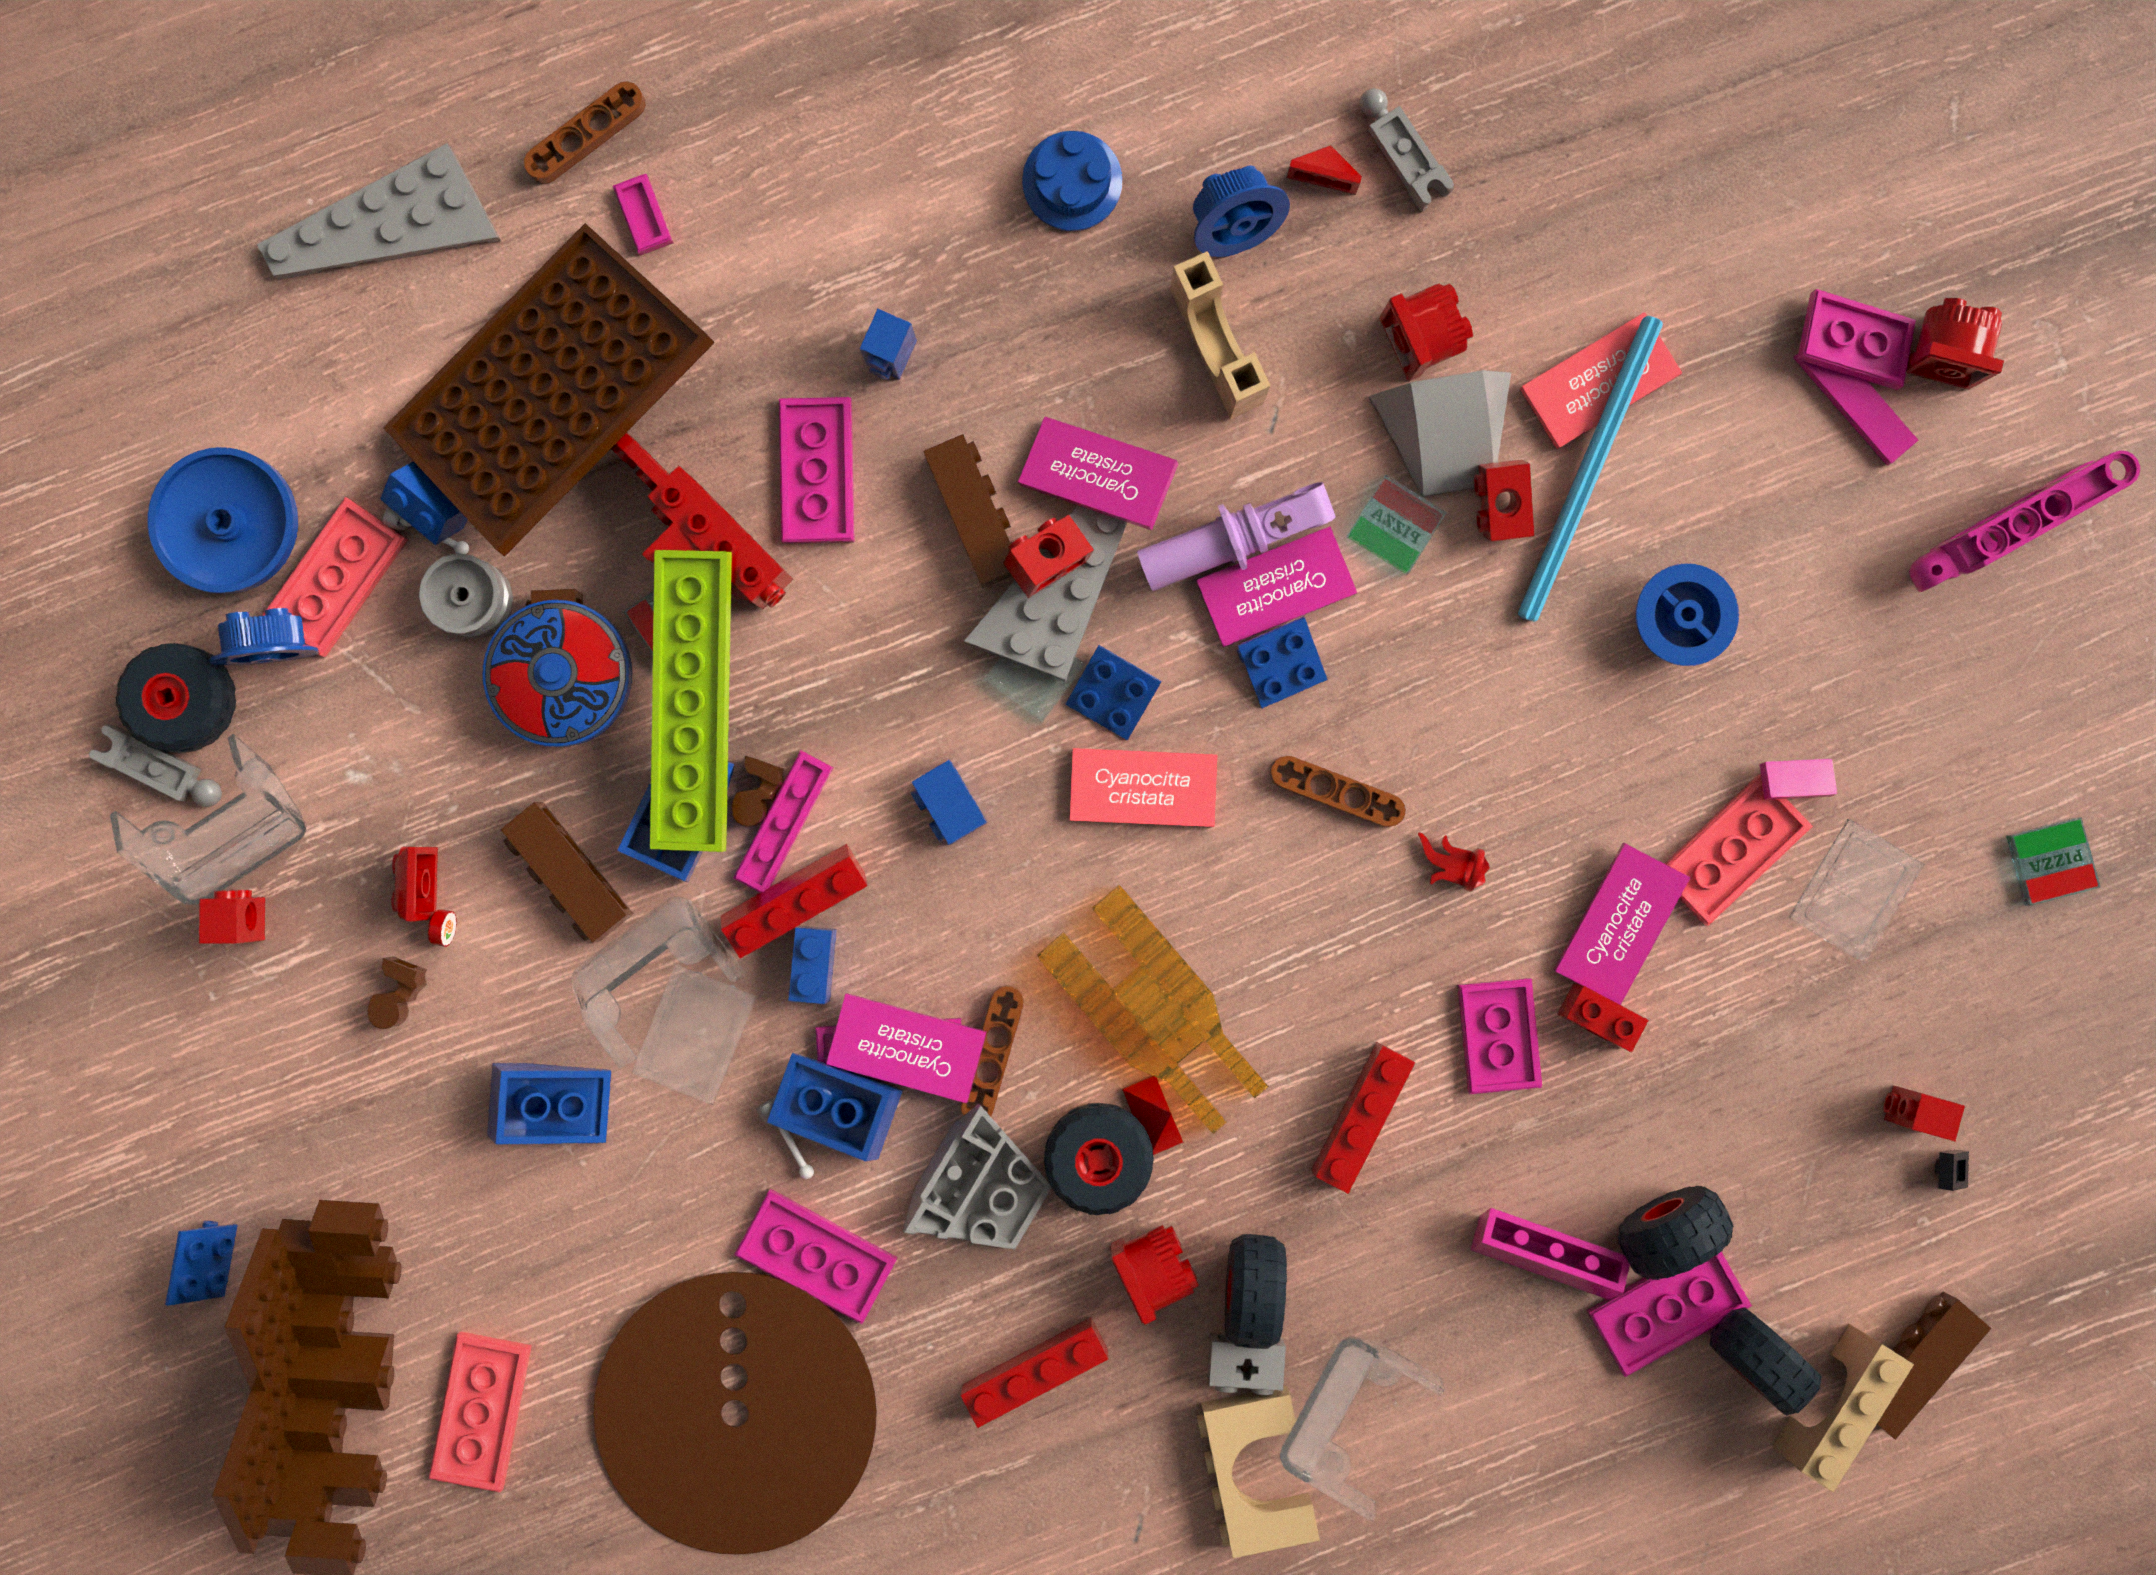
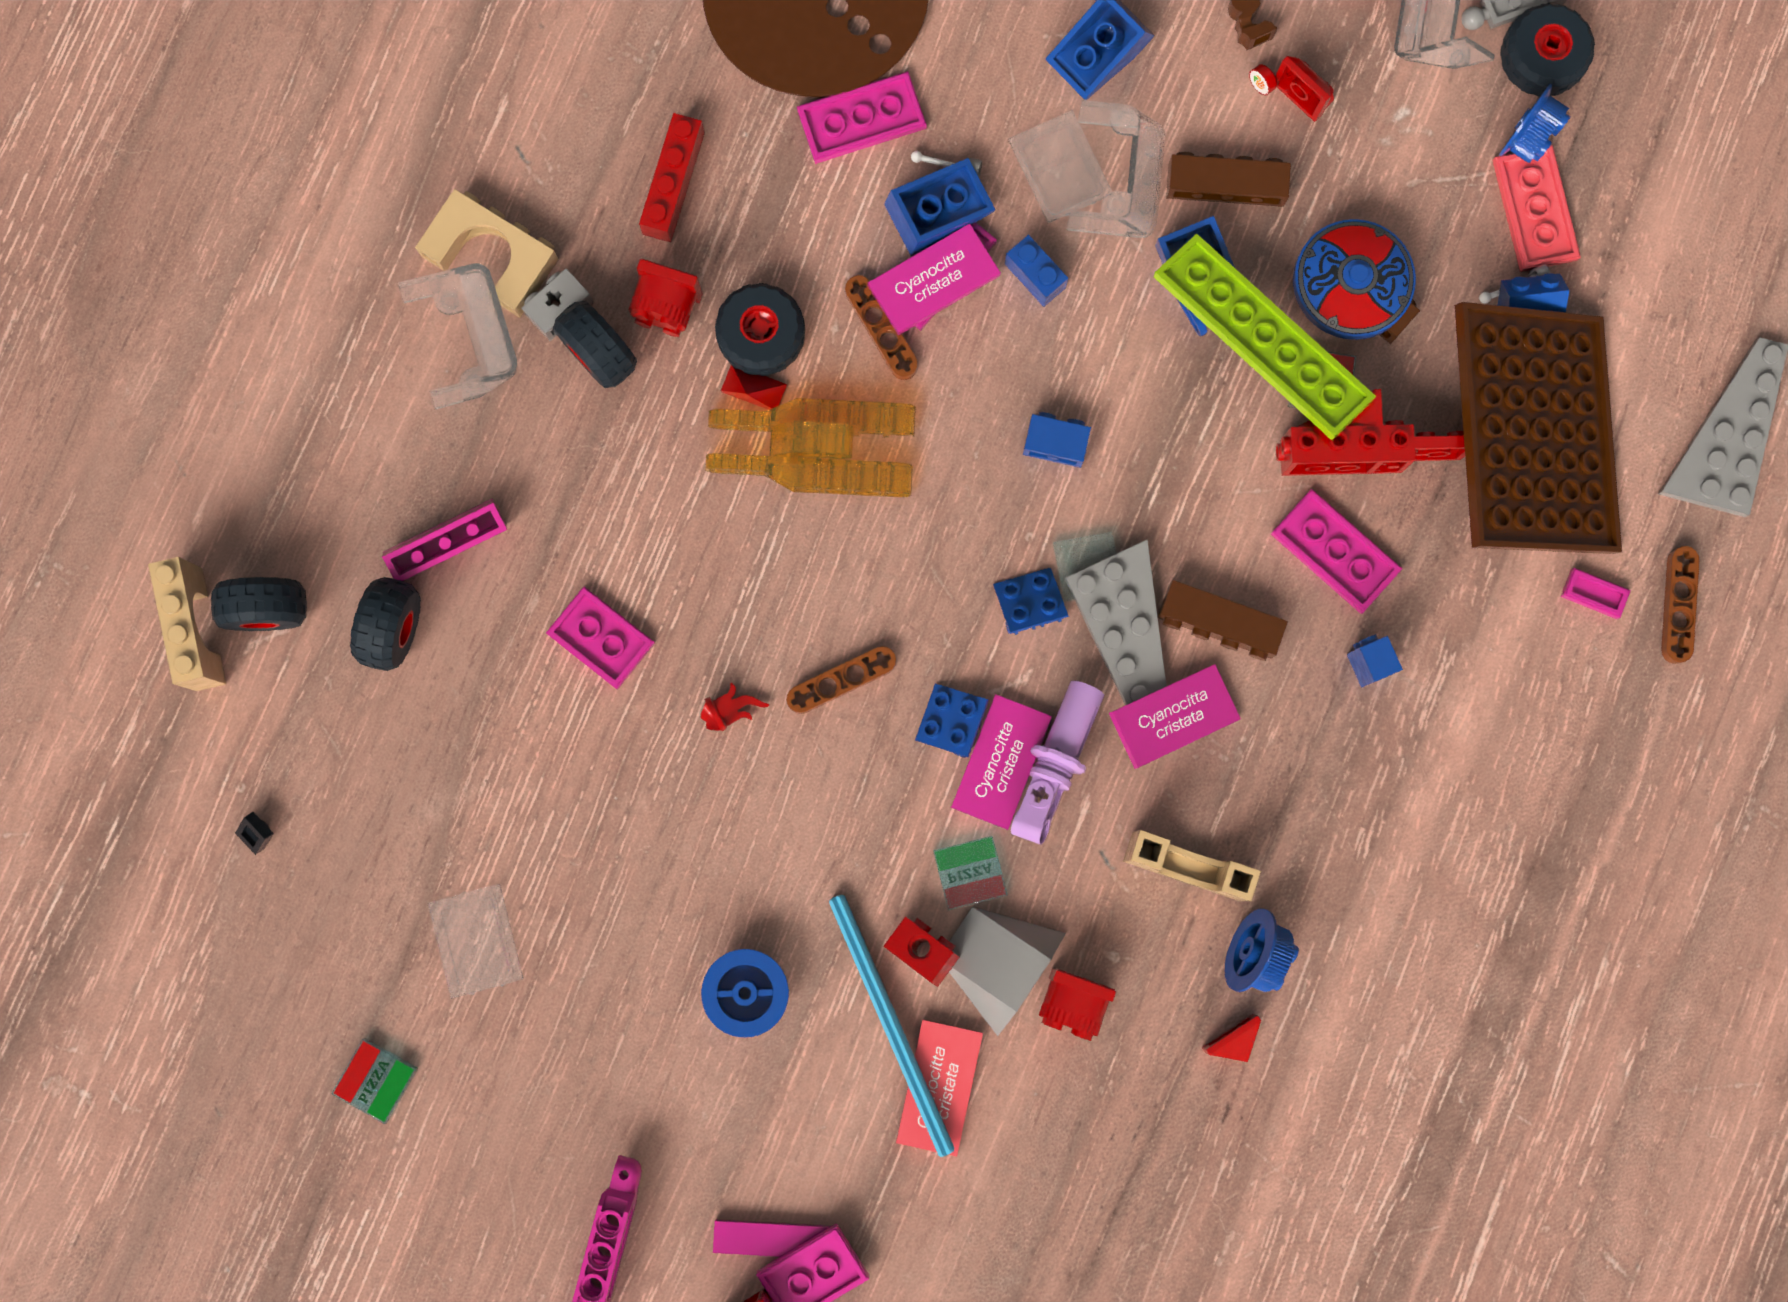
camera: 130 degrees right, 5 degrees down
blue dish [148,447,298,594] -> none
light grey wheel [419,553,513,639] -> none
red brick [721,844,868,959] -> none
reddish brown leg [732,756,784,827] -> none
dark pink tile [733,750,834,893] -> none
light grey wedge [903,1104,1052,1249] -> none
brick [1003,515,1094,598] -> none
blue piece [1022,131,1122,231] -> none
coral tile [1070,748,1217,827] -> none
red brick [1311,1042,1416,1194] -> none
light grey plate [1360,88,1454,212] -> none
dark pink tile [1554,843,1691,1005] -> none
red brick [1557,983,1649,1053] -> none
dark pink tile [1586,1252,1752,1377] -> none
coral tile [1665,774,1813,926] -> none
tile [1759,759,1837,800] -> none
reddish brown brick [1876,1291,1992,1440] -> none
red brick [1883,1085,1965,1142] -> none

